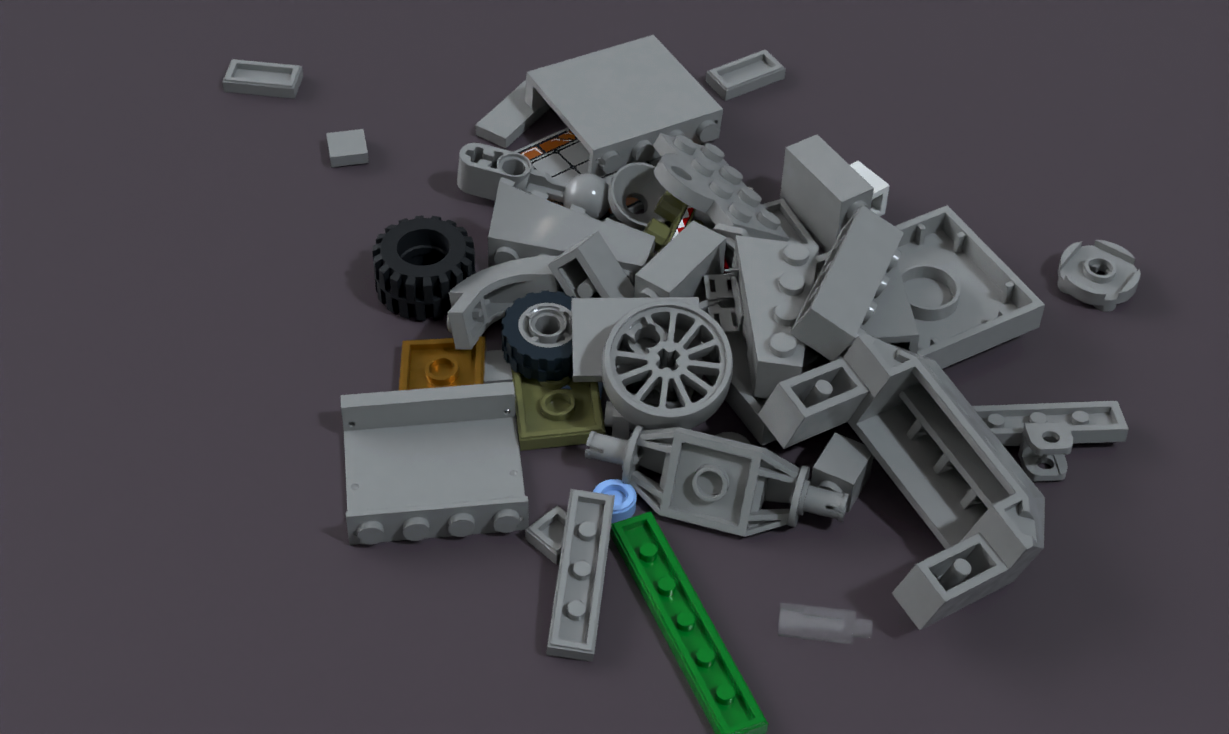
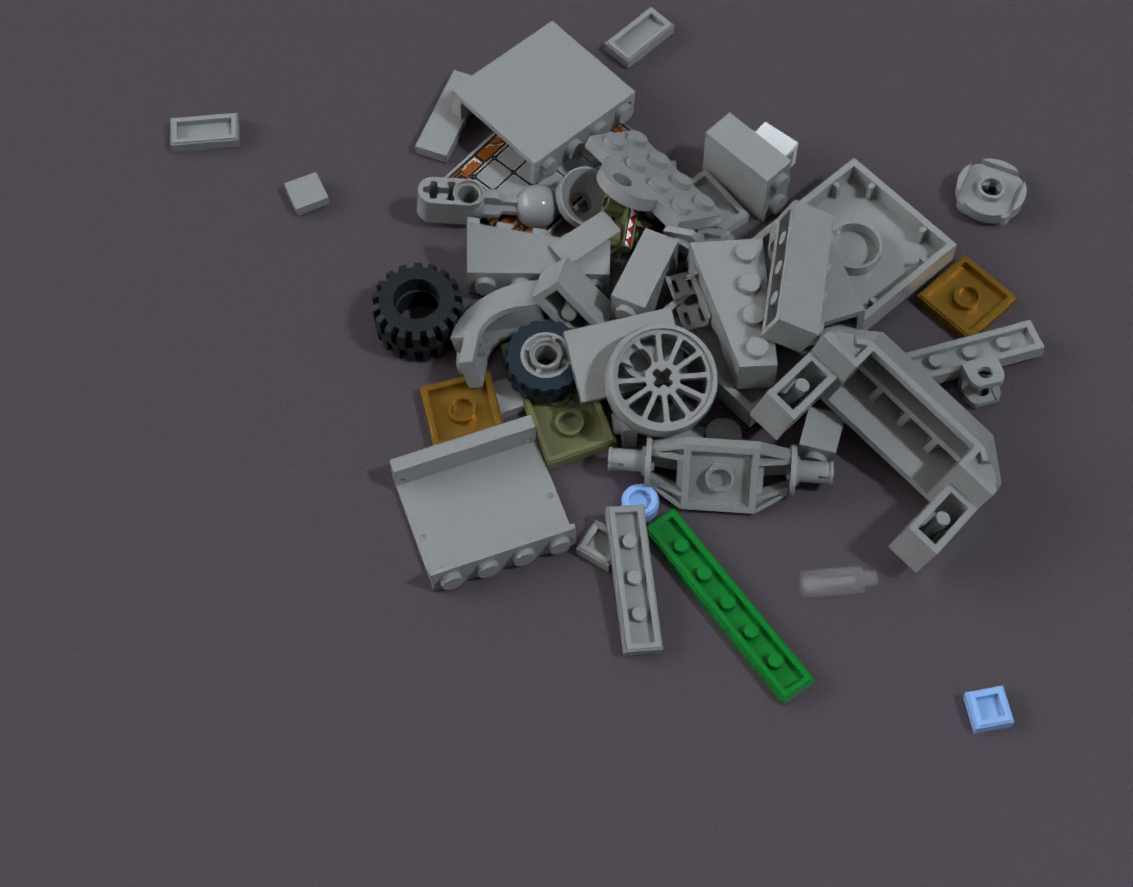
camera: 10 degrees left, 15 degrees up
none -> light grey sticker [549,210,621,262]
none -> pearl gold tile [915,254,1018,338]

